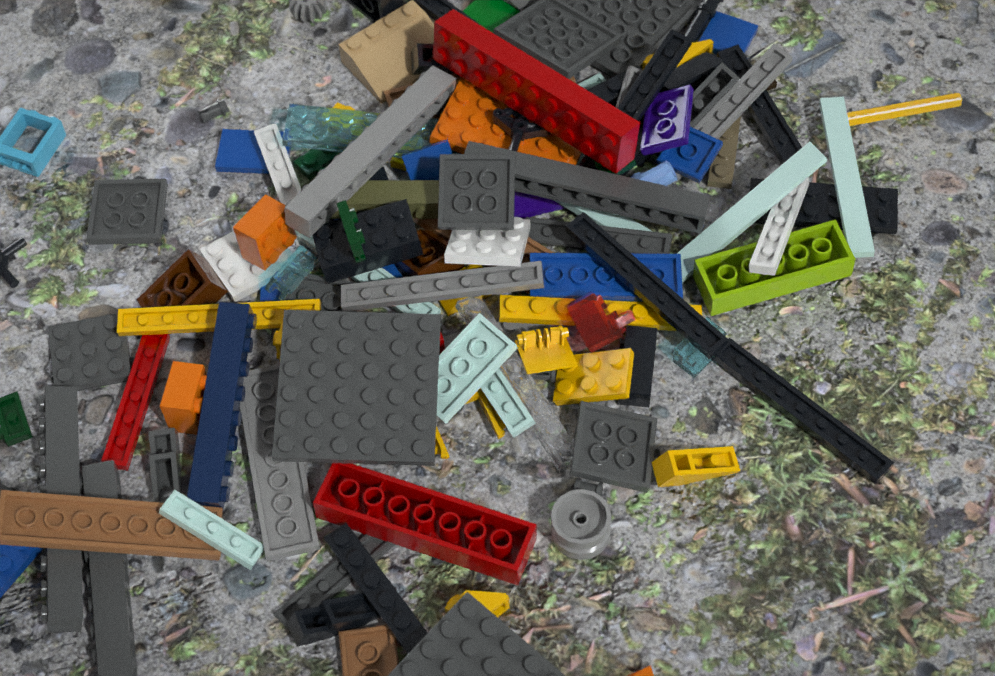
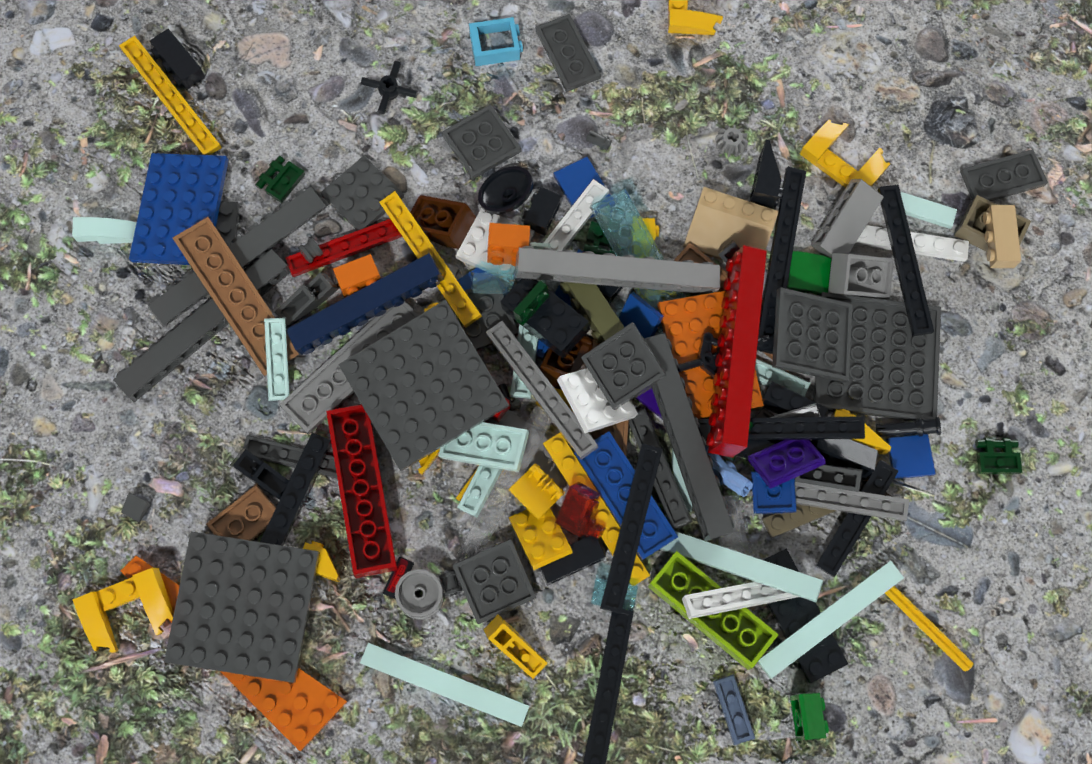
camera: 50 degrees right, 15 degrees up
none -> dark grey wheel [298,238,323,263]
none -> light aqua tile [360,643,529,727]
none -> sticker [383,557,414,599]
none -> black dish [478,166,534,214]
none -> black piece [522,187,562,236]
none -> dark grey plate [535,14,601,92]
none -> sand blue tile [713,674,755,745]
none -> green slope [790,693,829,741]

